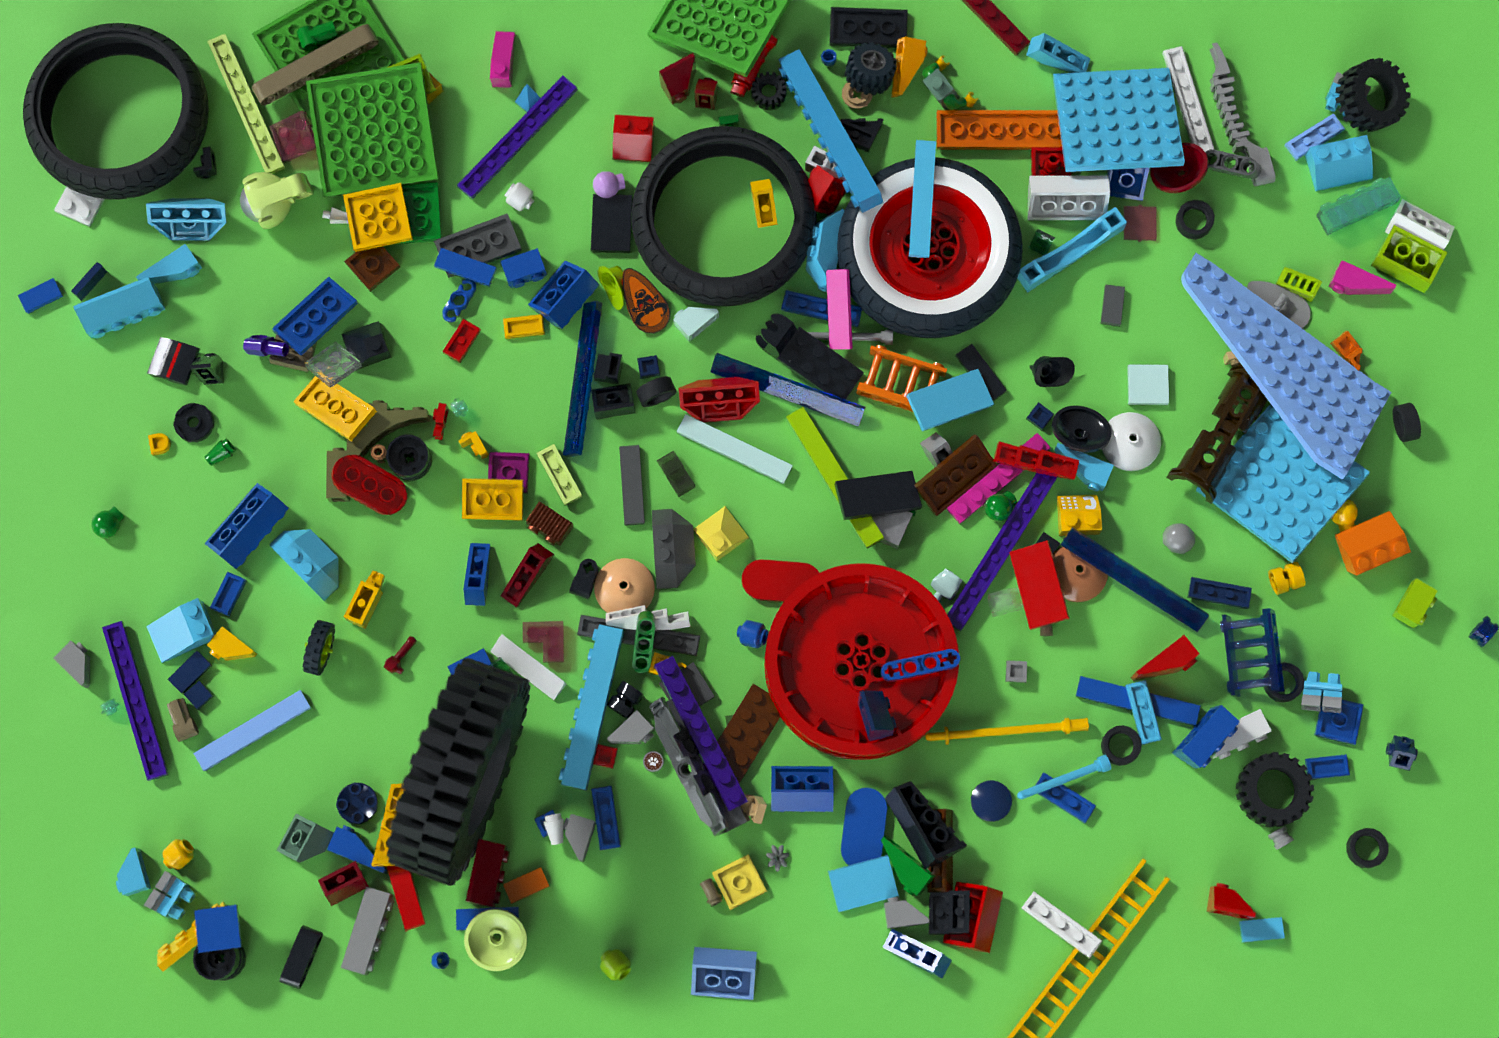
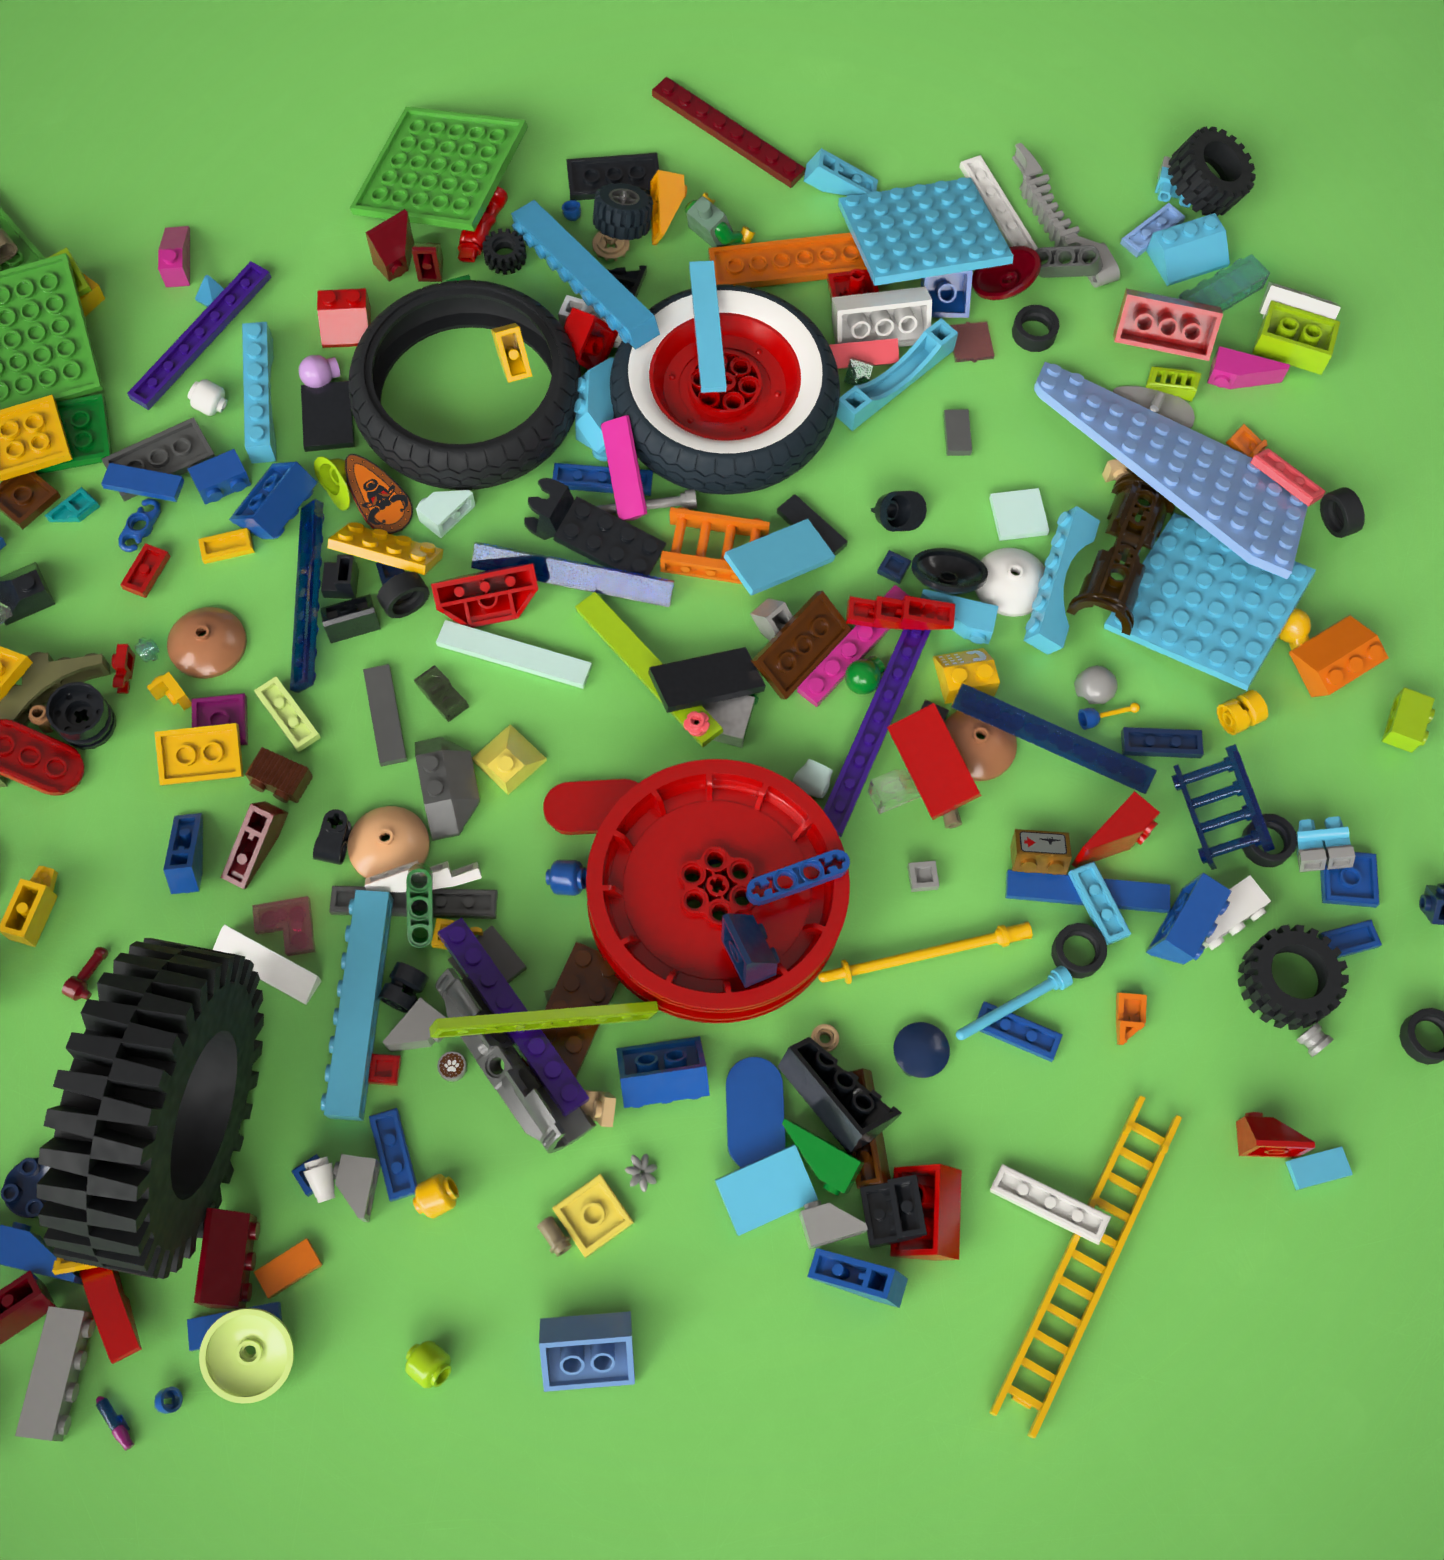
camera: 15 degrees left, 10 degrees down
none -> teal tile [44,487,100,522]
none -> piece [96,1396,134,1451]
none -> nougat dish [167,607,247,679]
none -> medium azure arch [242,322,277,464]
none -> yellow plate [327,522,444,575]
none -> yellow head [413,1174,459,1219]
none -> lime tile [429,1001,659,1038]
none -> coral plate [683,711,710,737]
none -> tan plate [811,1024,839,1052]
none -> coral tile [829,338,899,369]
none -> pearl gold brick [1010,829,1072,875]
none -> medium azure arch [1023,506,1100,655]
none -> blue hinge [1078,703,1140,730]
none -> brick [1113,288,1223,361]
none -> orange slope [1116,993,1147,1045]
none -> coral tile [1251,448,1326,507]

